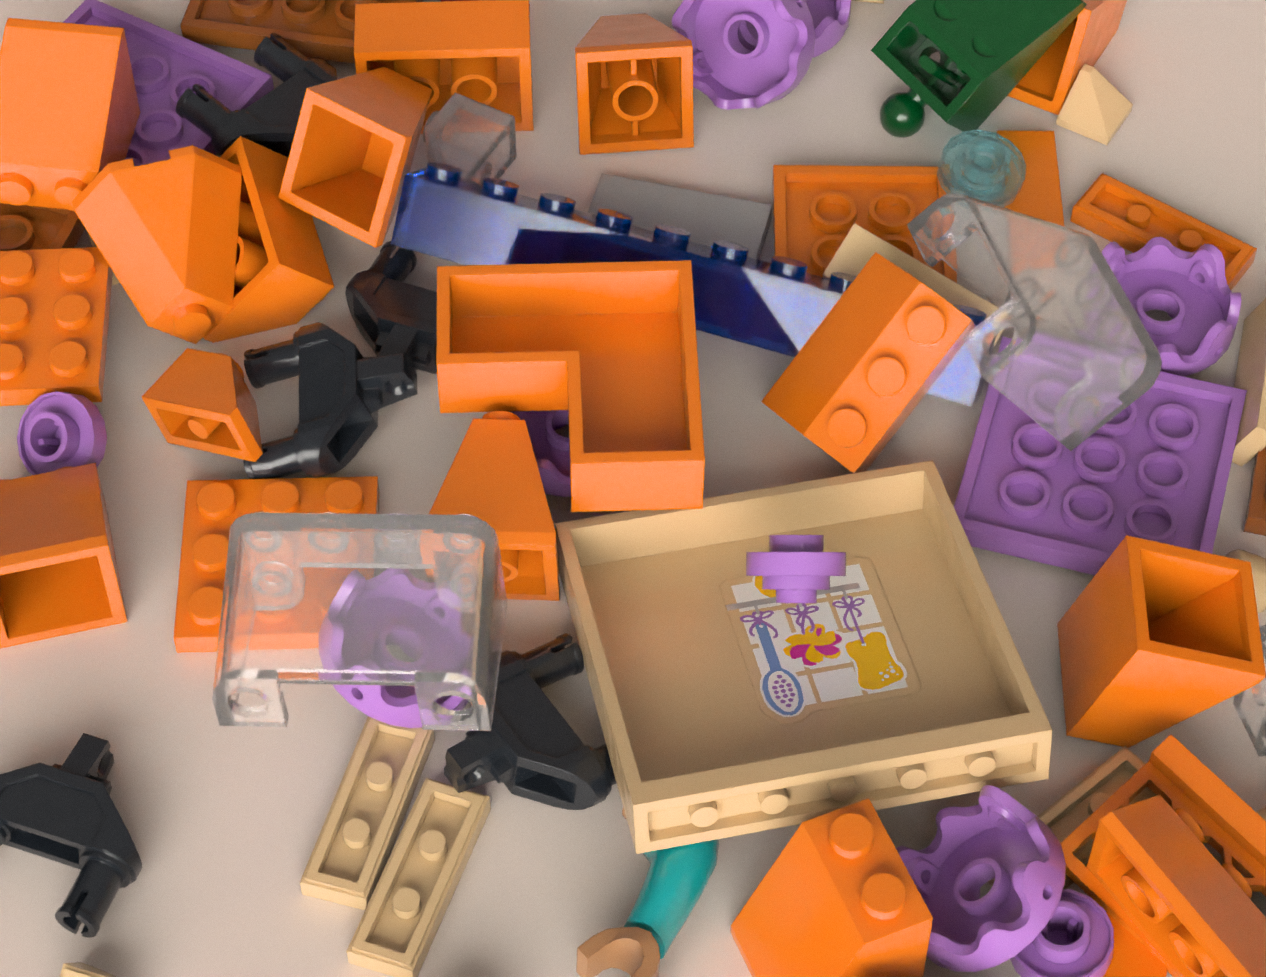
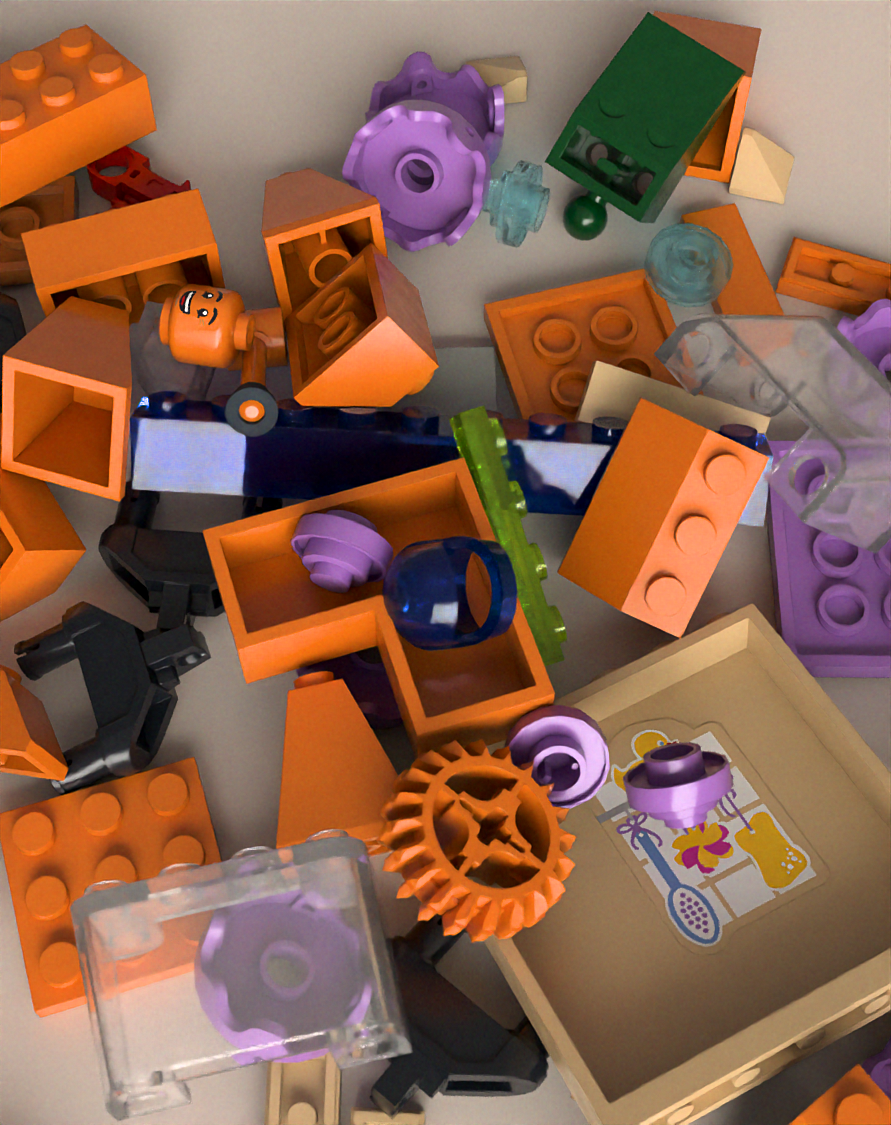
camera: 15 degrees left, 10 degrees up
none -> orange head [159,284,255,368]
none -> orange piece [225,306,288,437]
none -> orange slope [285,243,439,407]
none -> medium lavender plate [291,510,393,593]
none -> orange gear [376,739,576,943]
none -> clear blue helmet [382,536,517,651]
none -> clear neon green plate [449,405,567,666]
none -> clear light blue plate [483,160,550,248]
none -> medium lavender plate [504,705,610,809]

